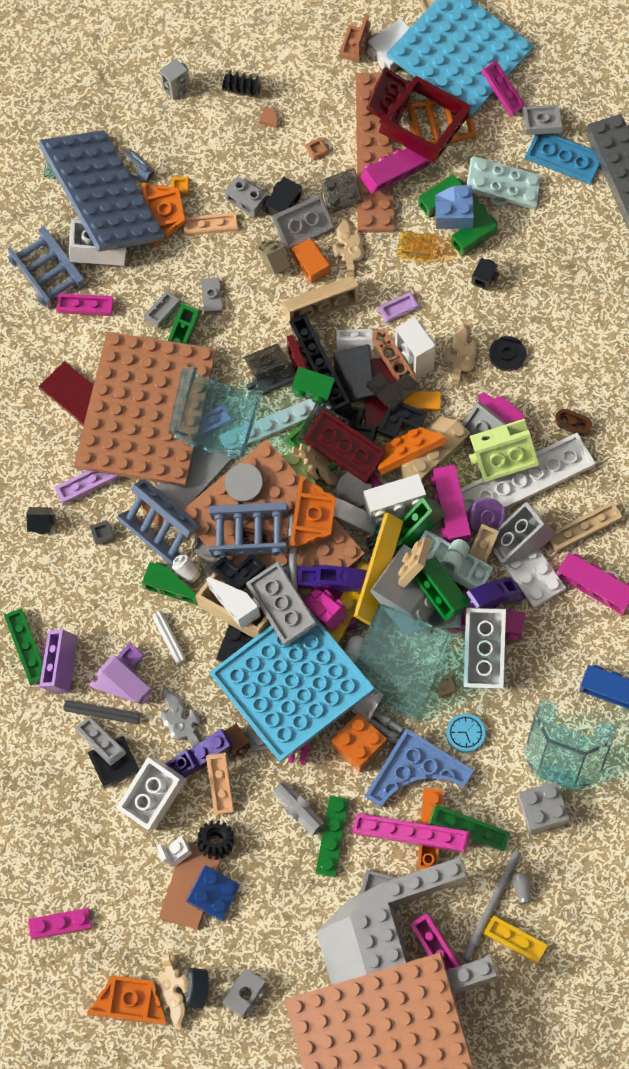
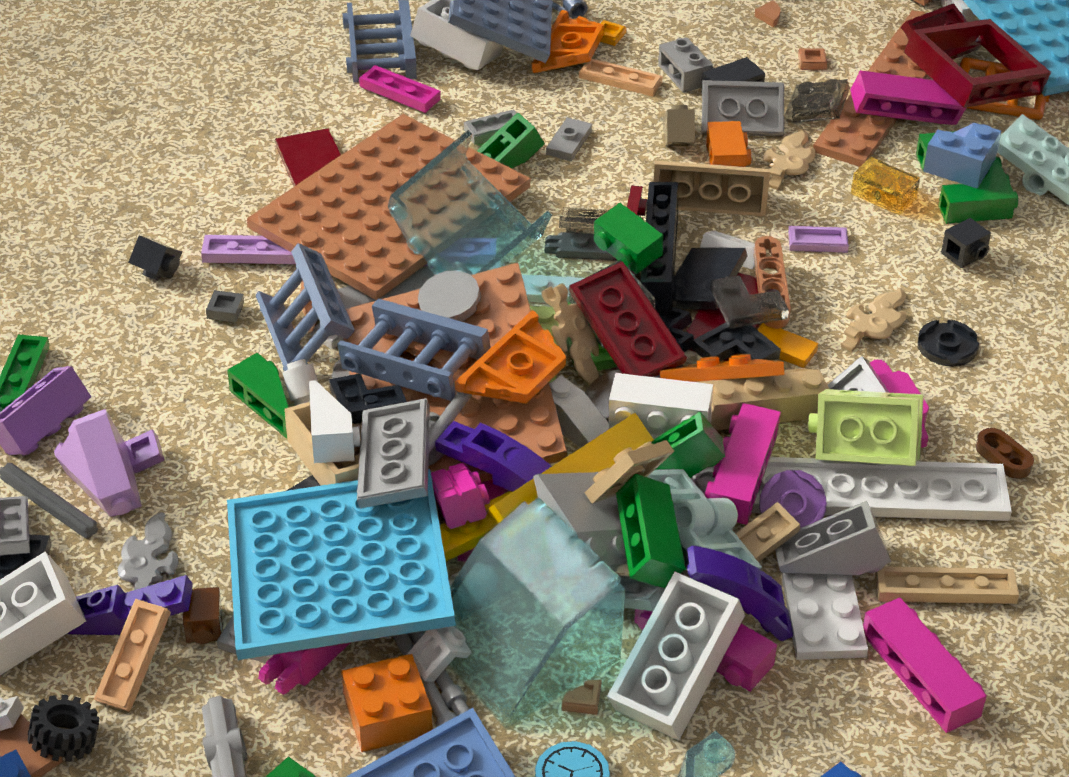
camera: 25 degrees right, 25 degrees down
white axle [153,611,186,664] -> none
white brick [395,317,436,379] -> none

